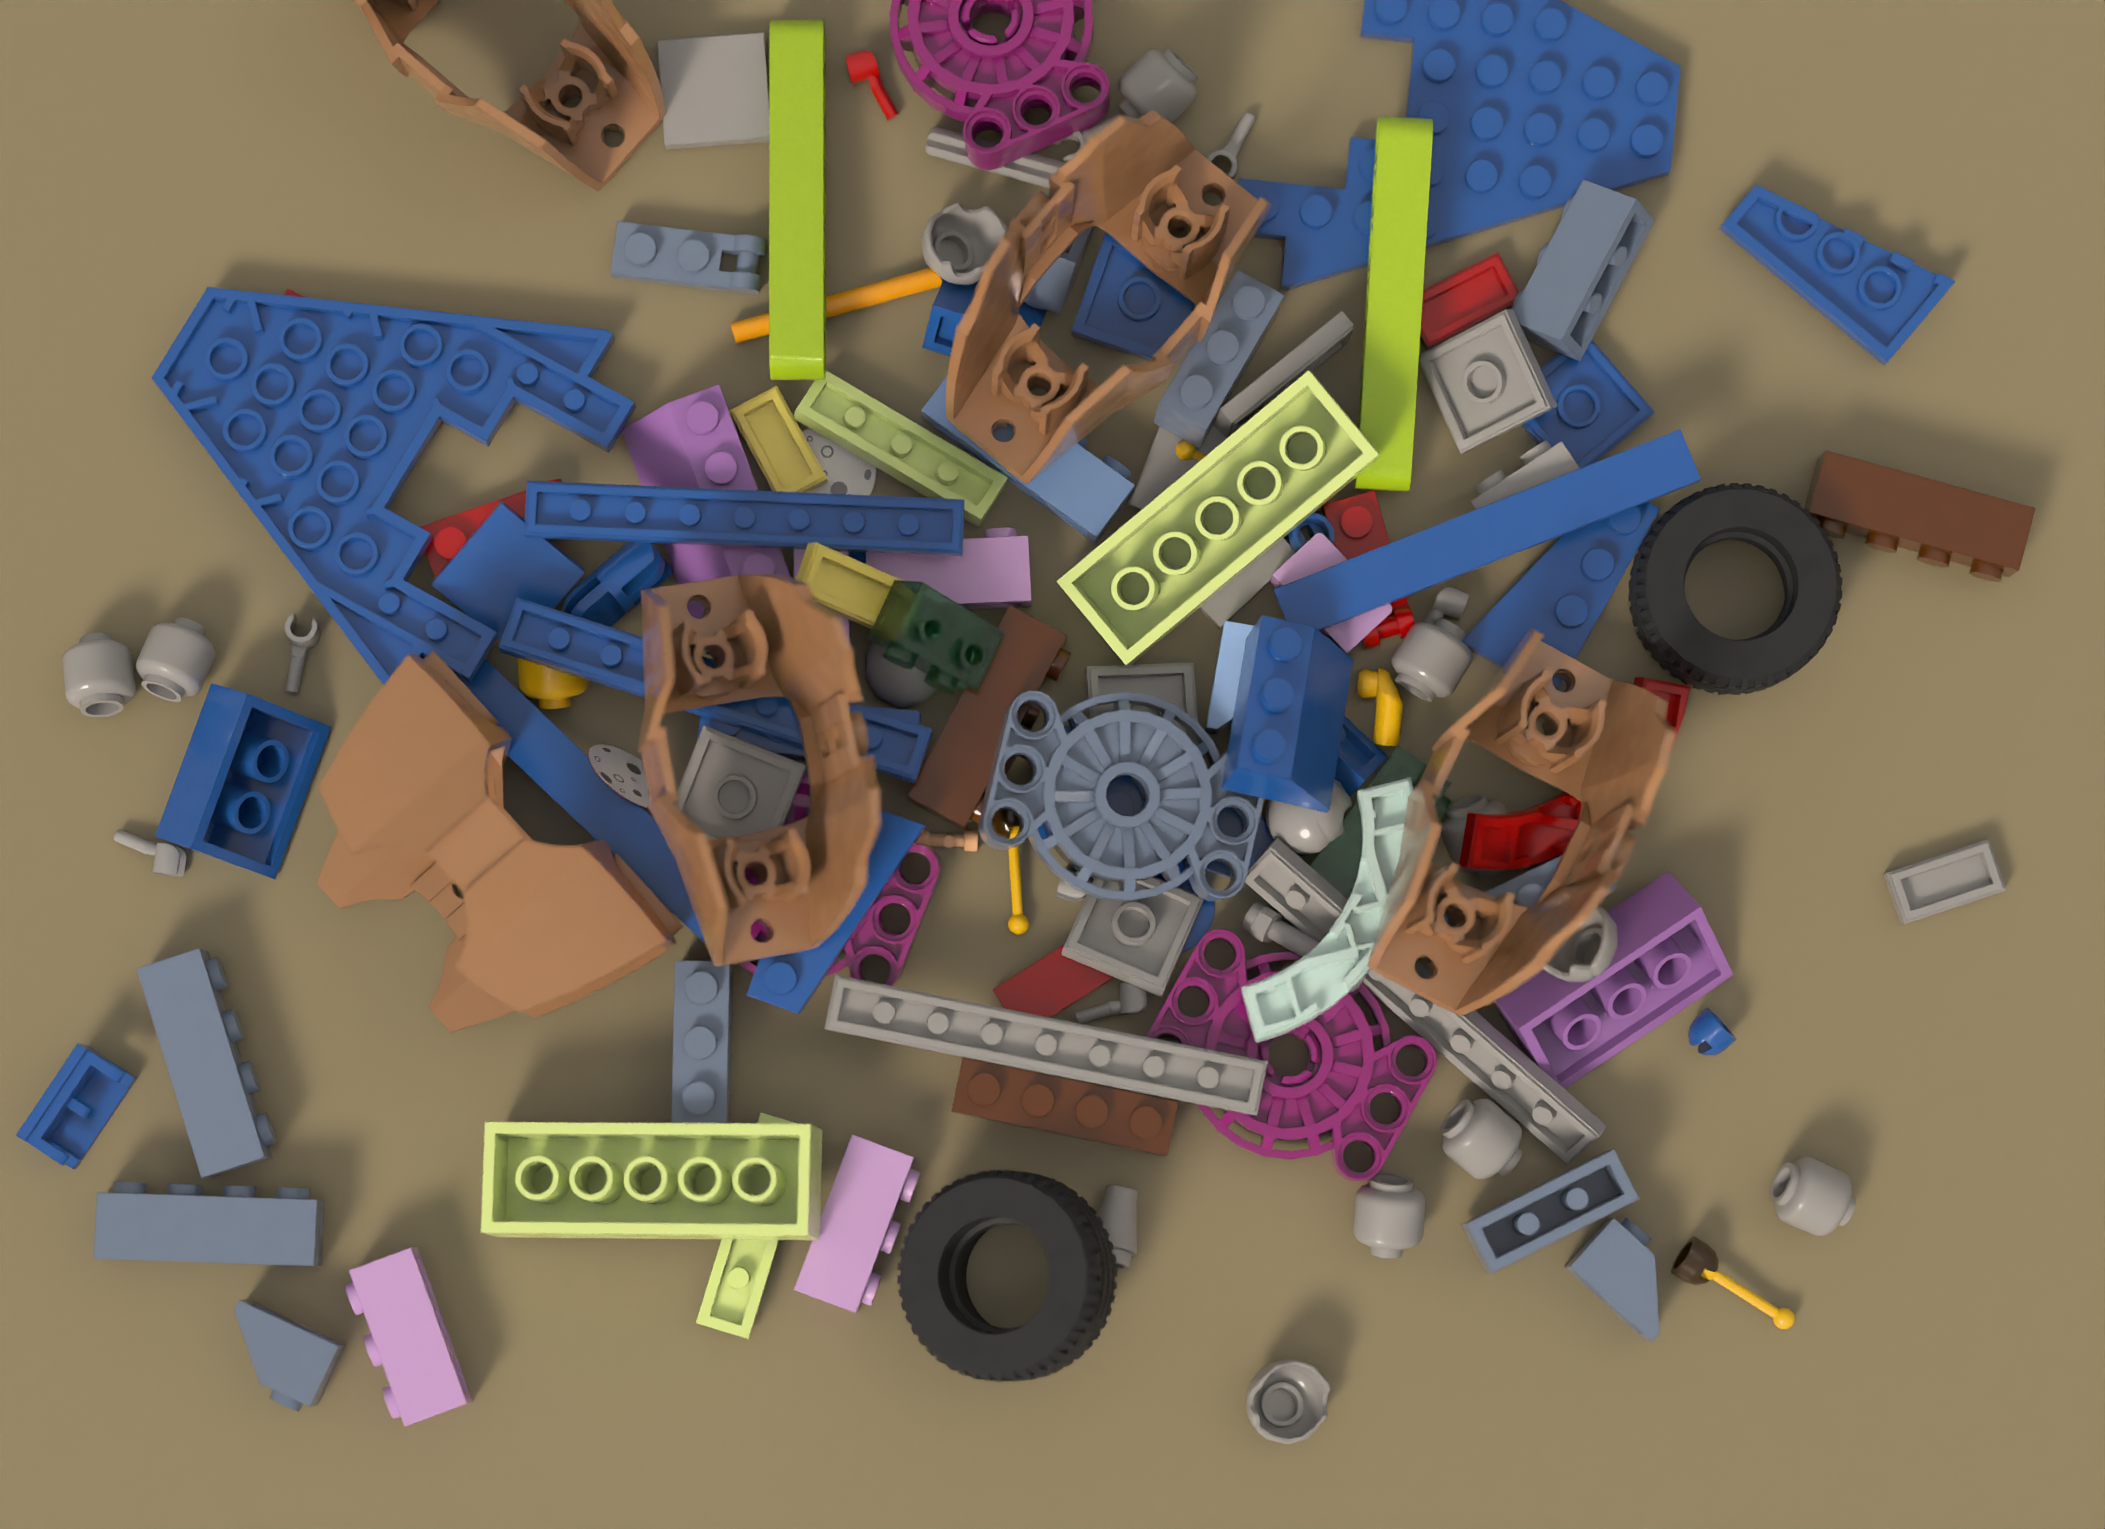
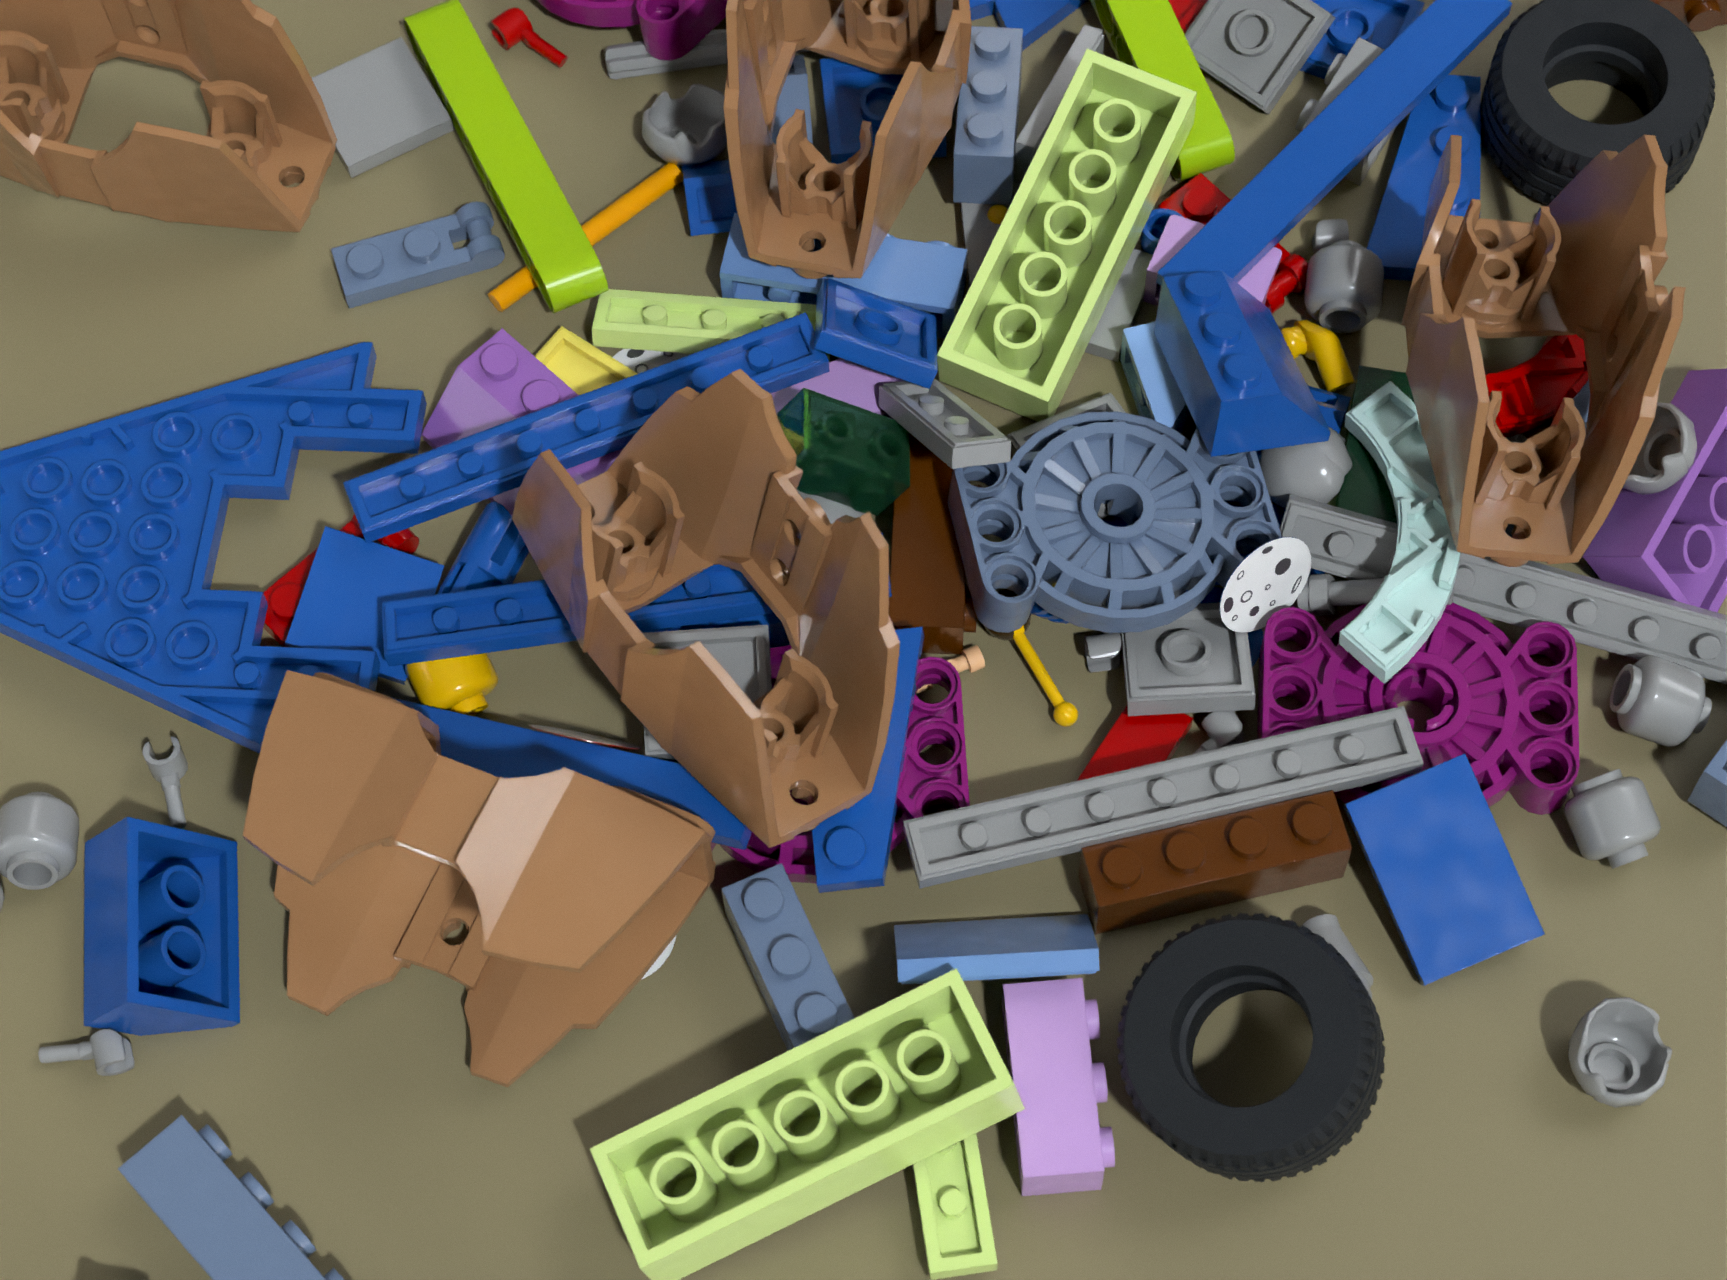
camera: 20 degrees left, 20 degrees down
none -> blue tile [815,278,938,389]
none -> light grey tile [879,378,1011,469]
none -> medium blue tile [894,914,1100,984]
none -> white sticker [1220,537,1311,633]
none -> blue tile [1343,754,1545,986]

